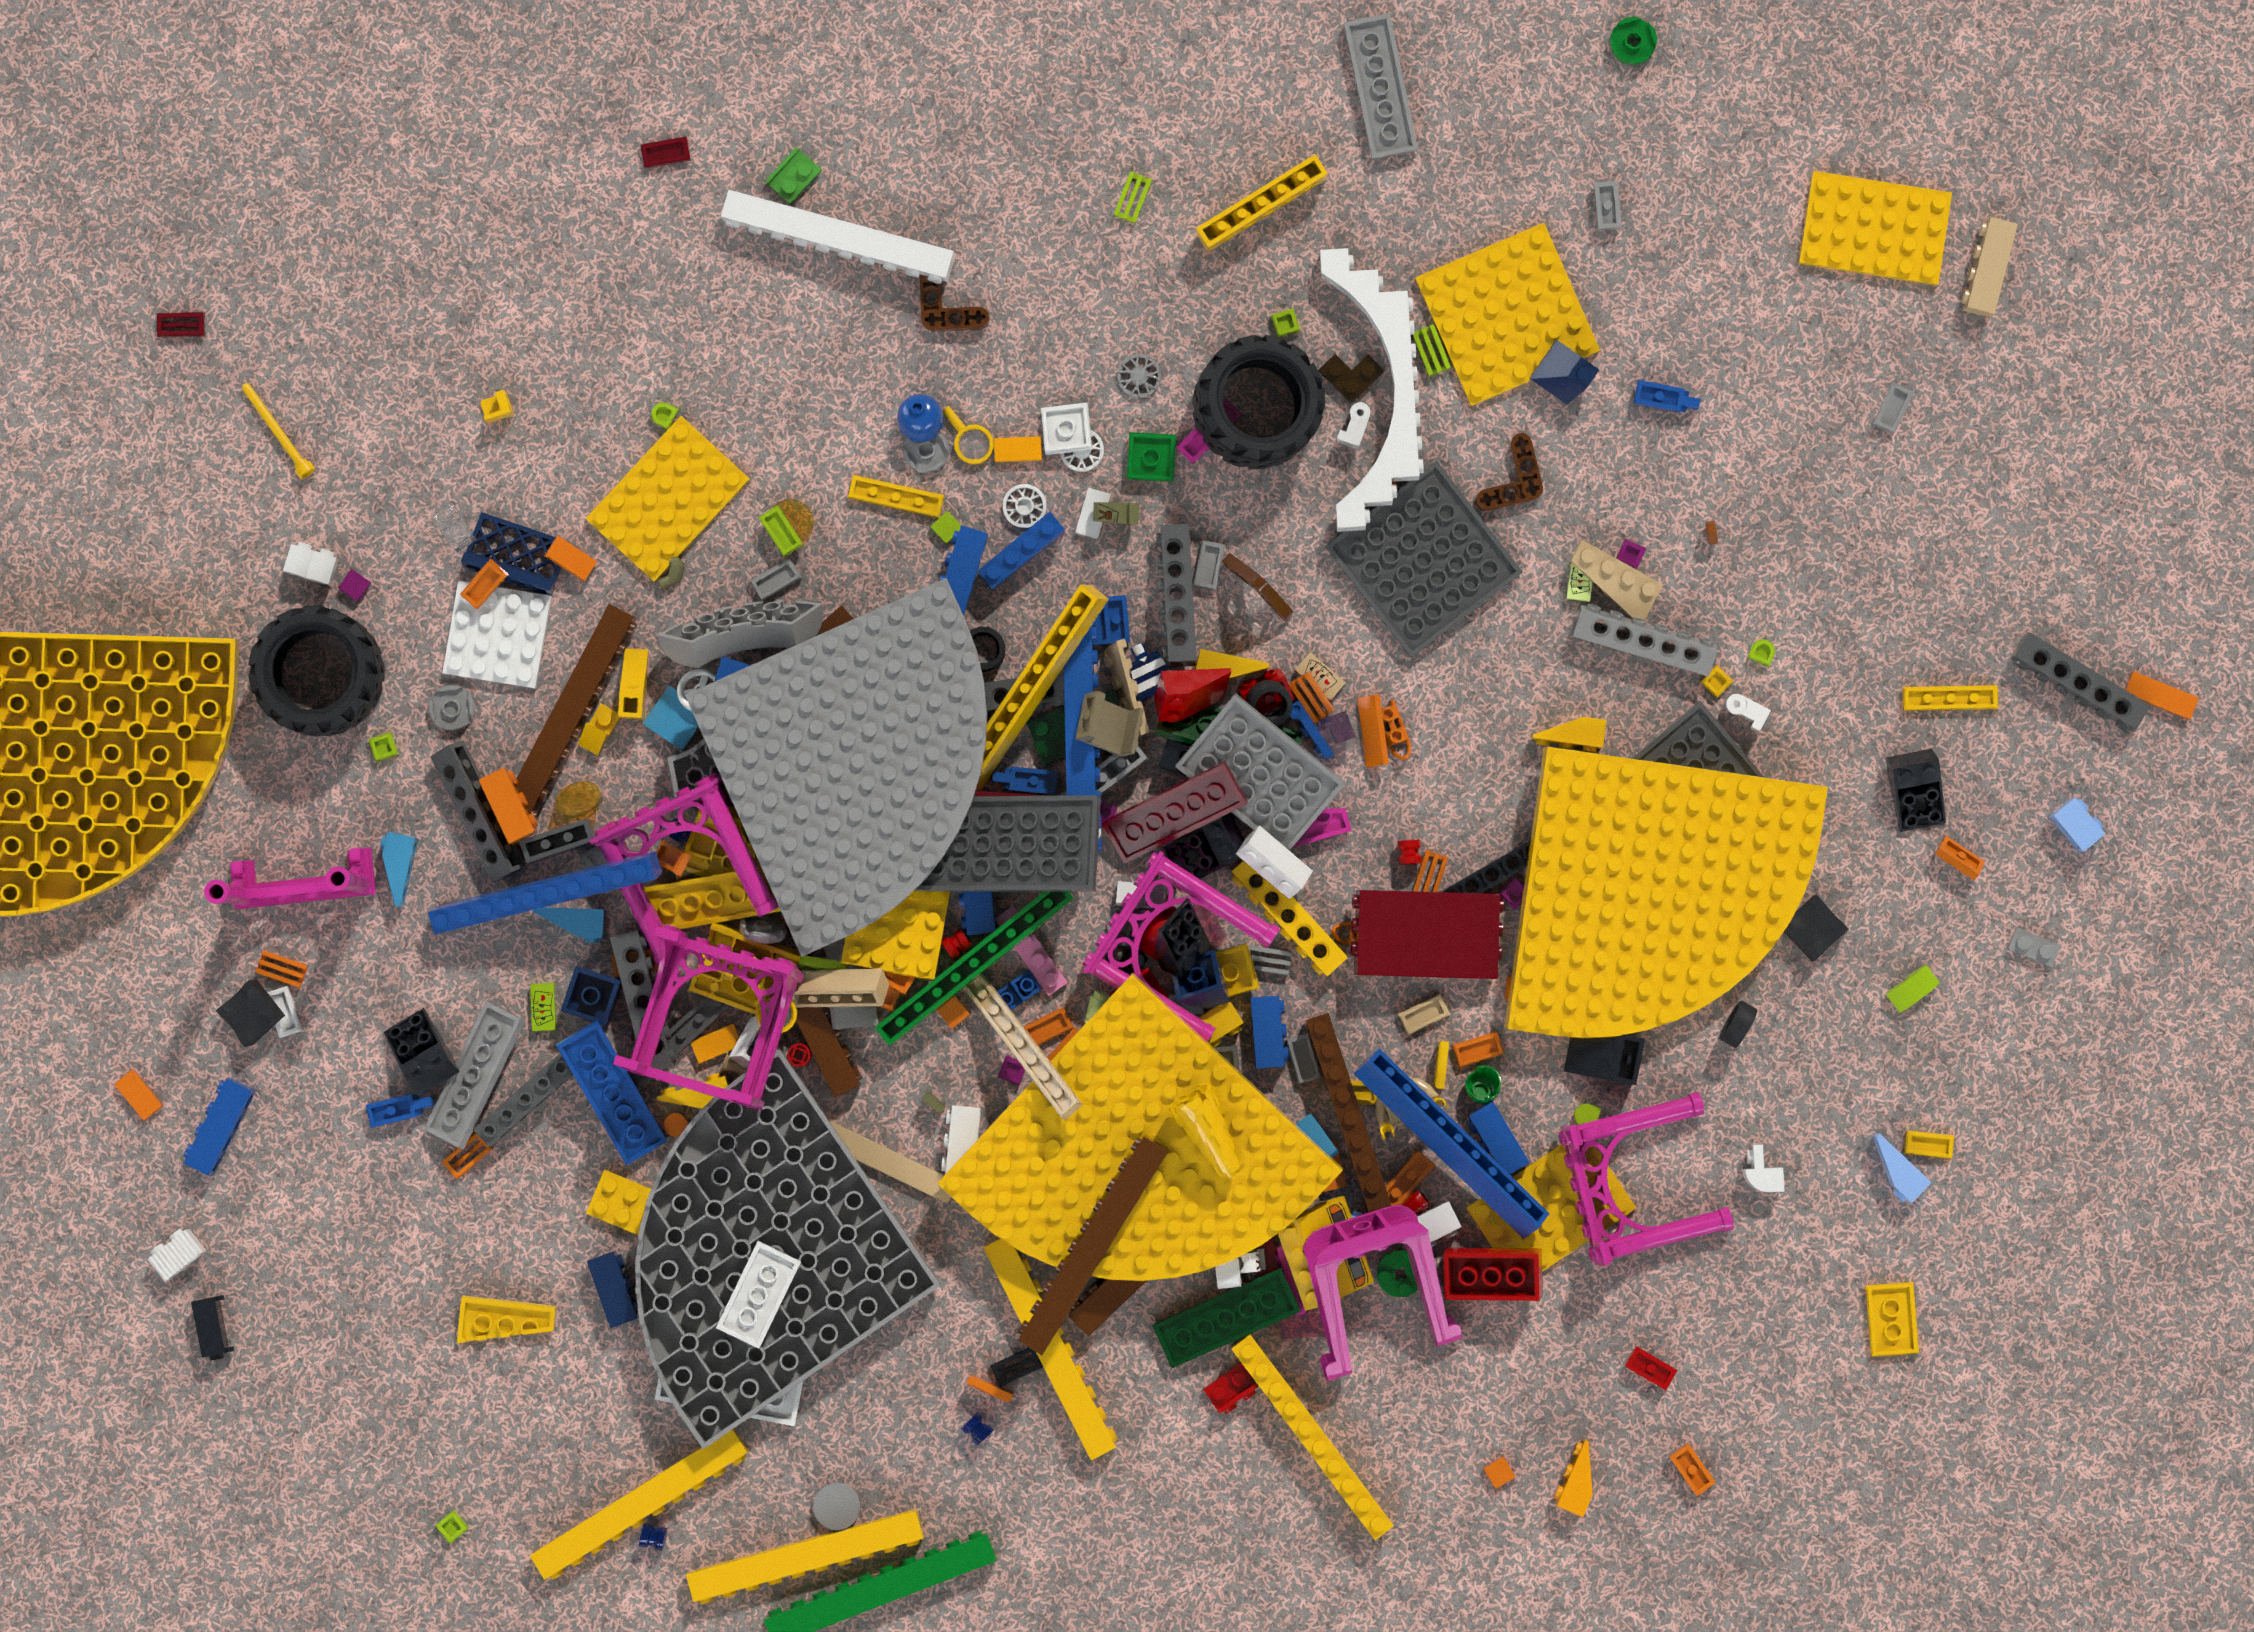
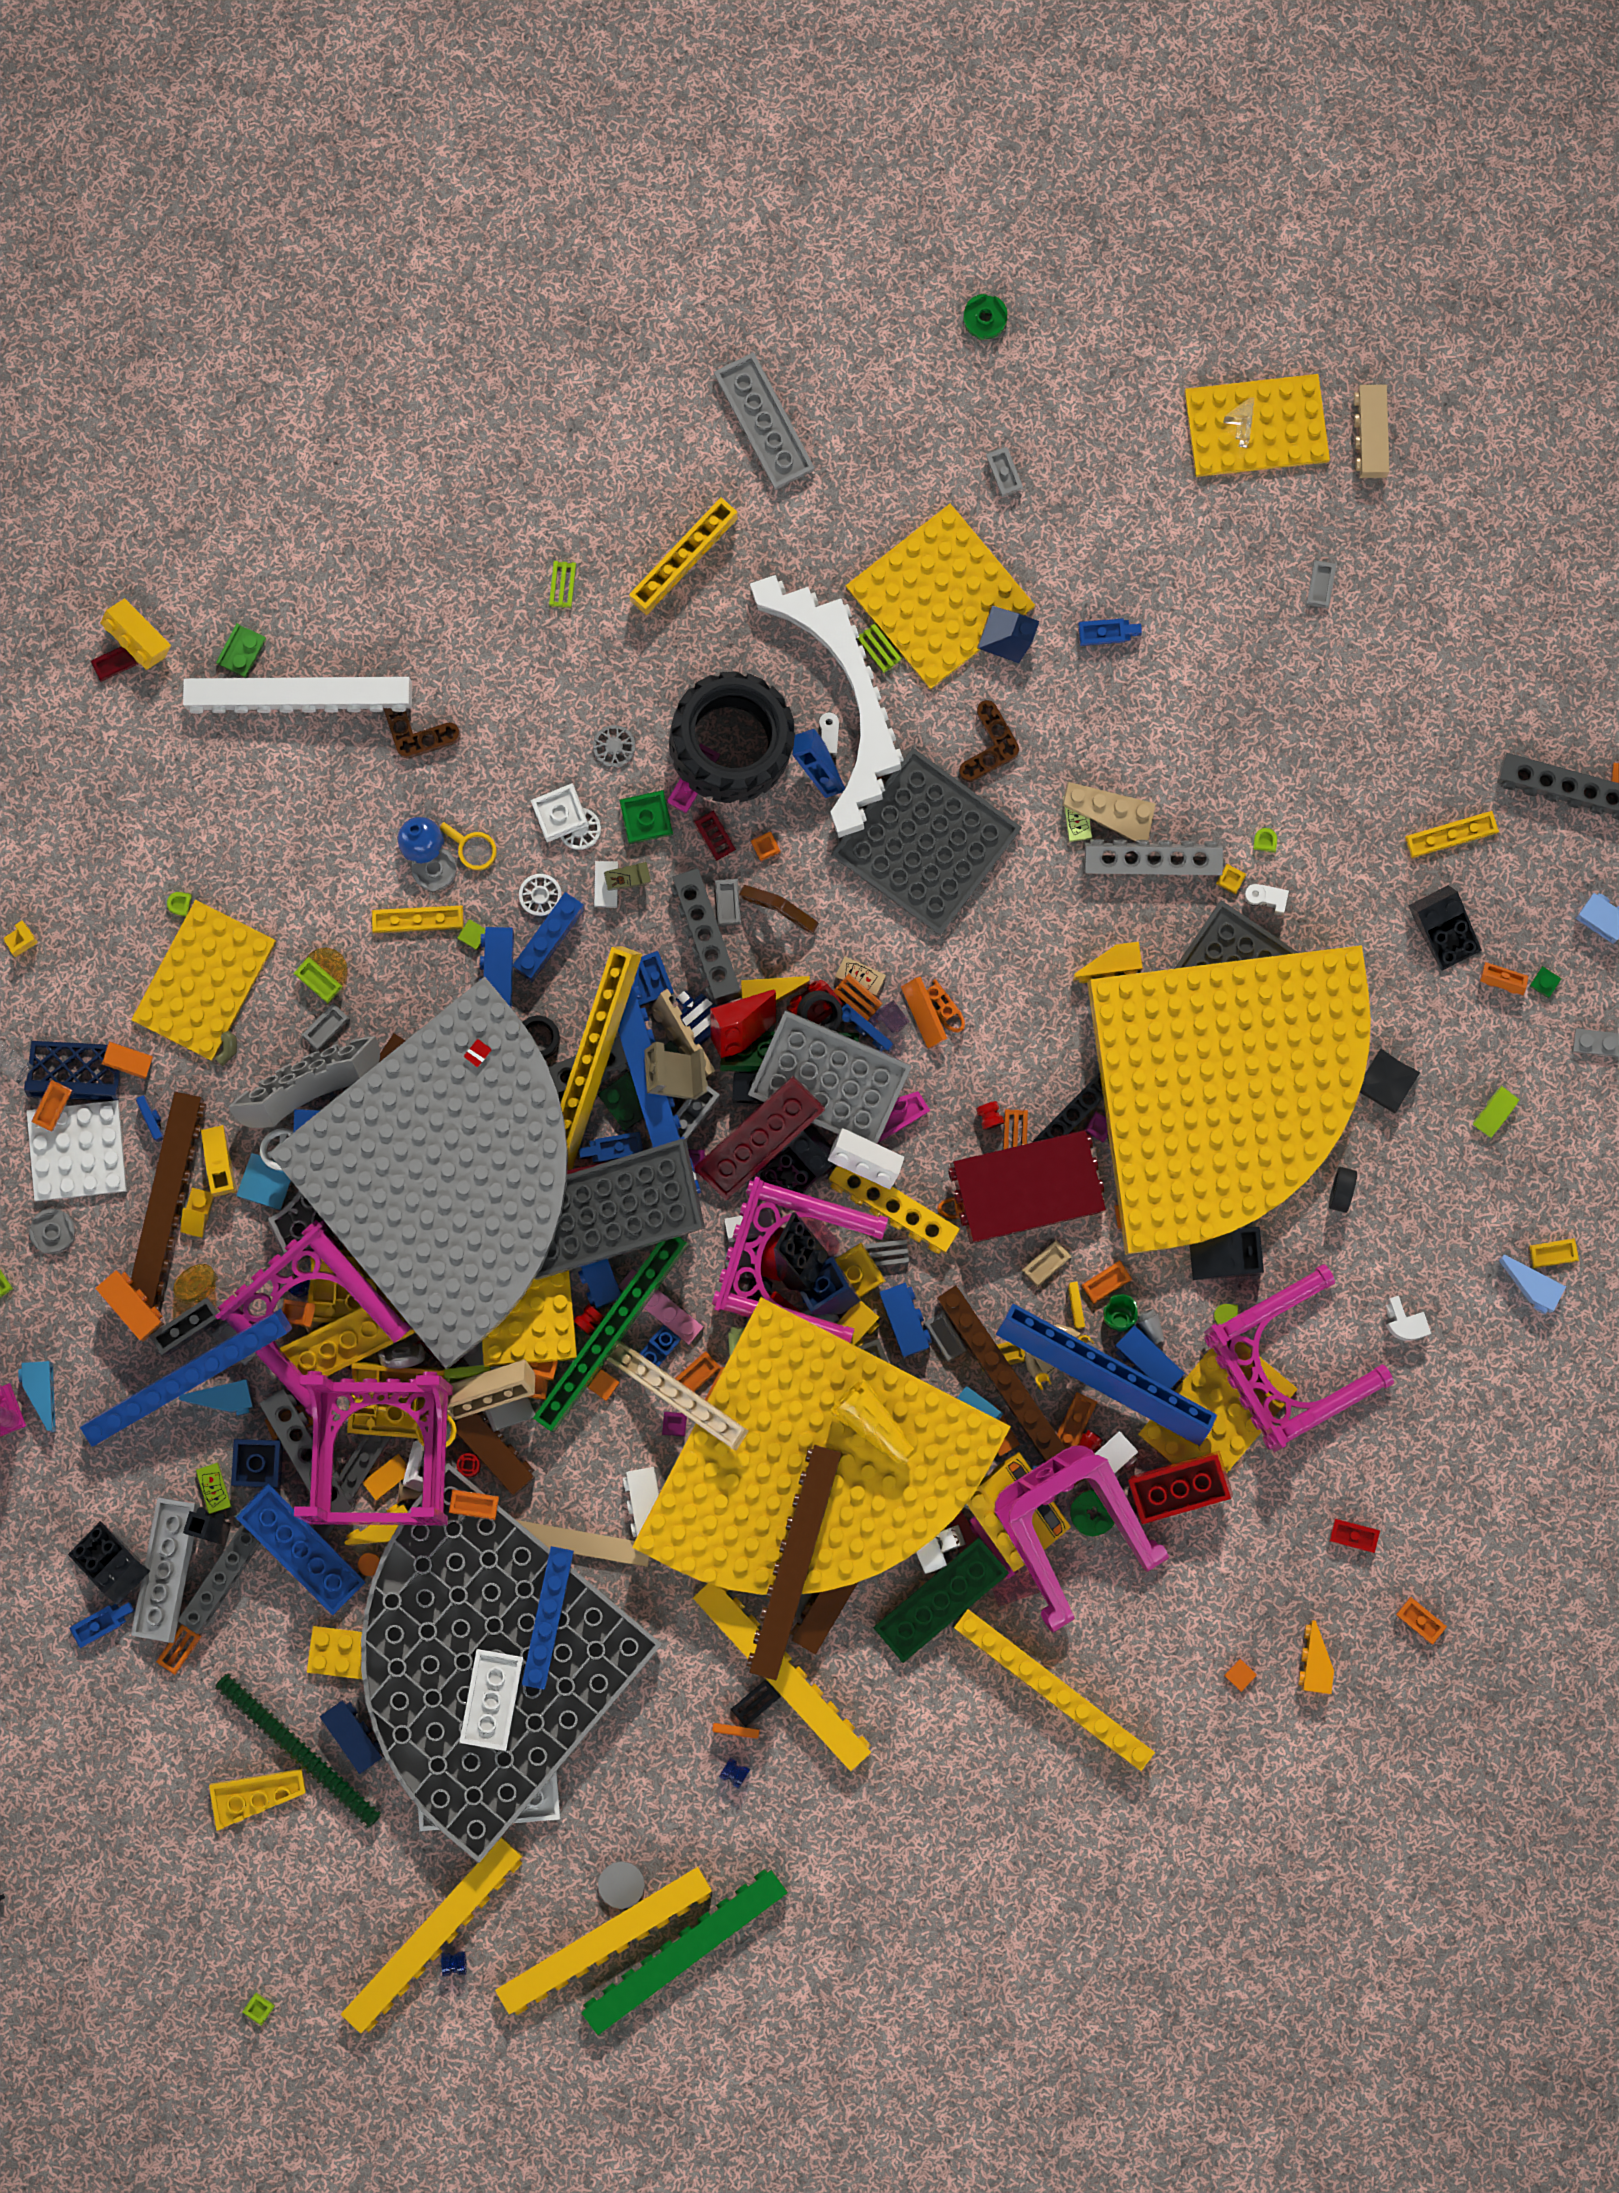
camera: 15 degrees left, 5 degrees down
dark grey brick [430,740,526,883] -> none
olive tile [921,1092,946,1114] -> none
light orange tile [994,436,1042,463] -> none
red bracket [1203,1363,1258,1414] -> none
lime tile [1271,308,1300,338] -> none
dark brown plate [1318,354,1384,404] -> none
magenta tile [1616,539,1647,570] -> none
dark orange tile [1705,520,1718,545] -> none
yellow tile [1865,1282,1919,1357] -> none
none -> yellow brick [100,598,171,670]
none -> blue plate [136,1095,164,1142]
none -> black brick [183,1507,231,1545]
none -> dark green piece [215,1673,381,1828]
none -> orange tile [449,1490,499,1520]
none -> red sticker [464,1039,491,1067]
none -> blue plate [522,1546,574,1690]
none -> dark red slope [692,810,736,861]
none -> orange tile [750,831,781,862]
none -> blue slope [792,729,845,798]
none -> light grey cone [1137,1309,1165,1344]
none -> clear slope [1223,398,1254,448]
none -> green plate [1529,966,1562,998]

